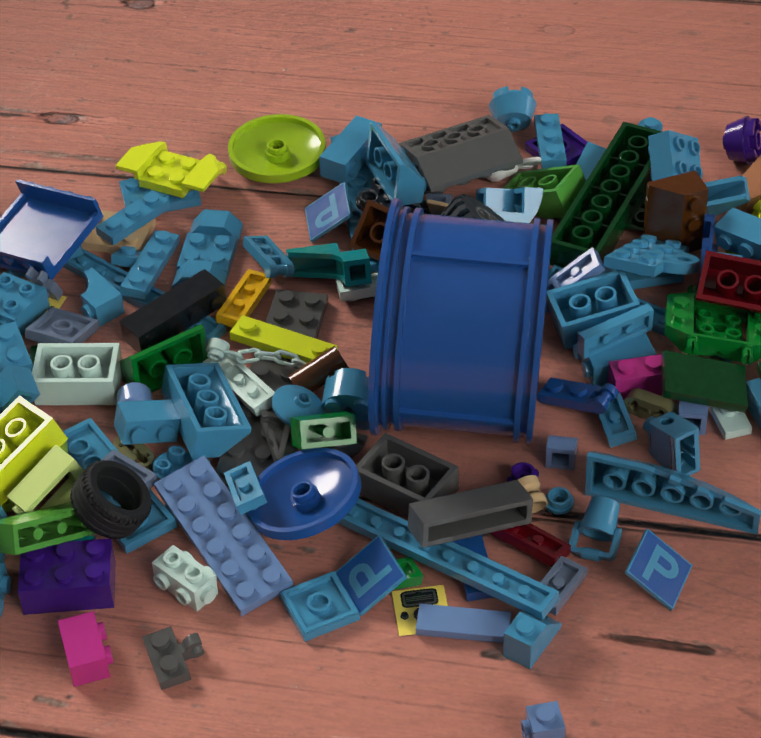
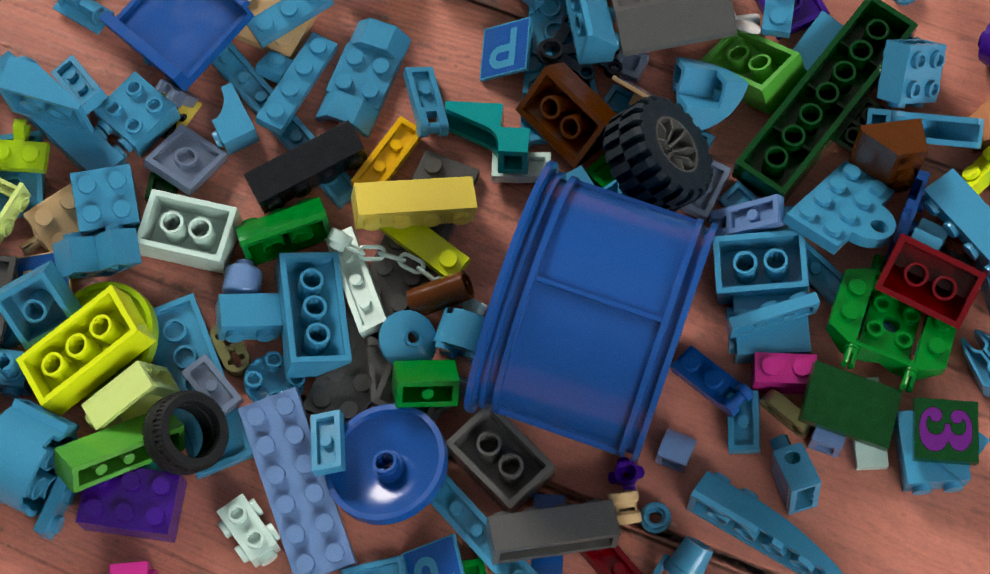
camera: 15 degrees right, 25 degrees up
none -> light yellow brick [351,176,478,231]

